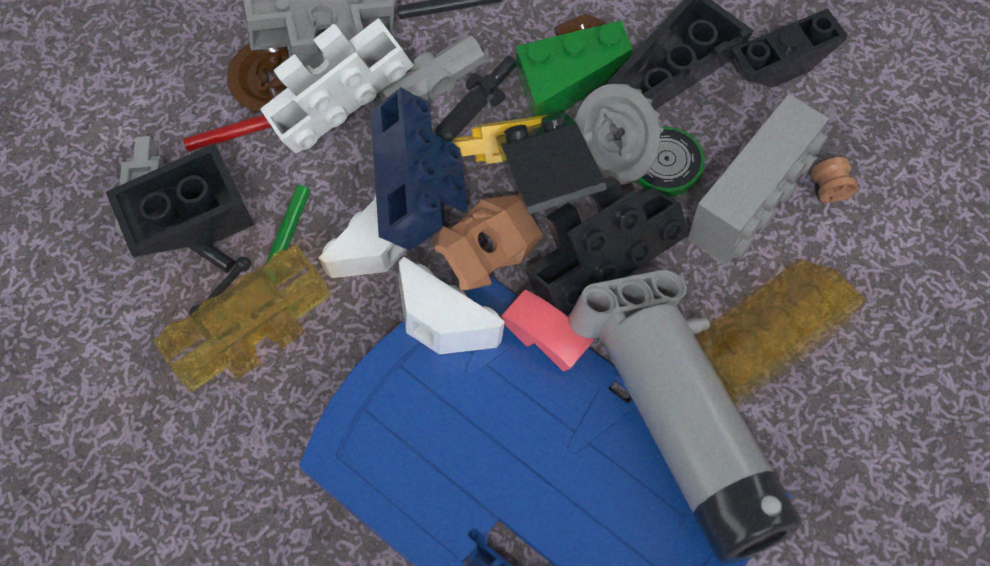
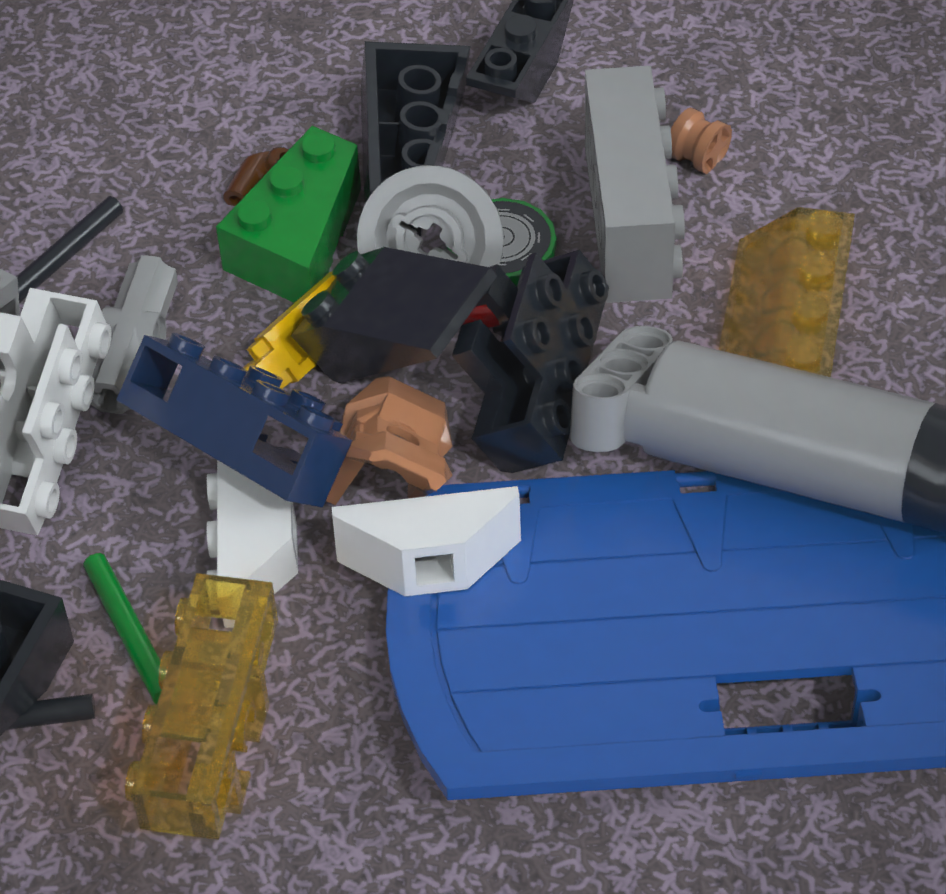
camera: 45 degrees left, 15 degrees down
black hinge [189,257,251,321] -> none
black sword [435,55,516,141] -> none
coral slope [500,290,594,372] -> none

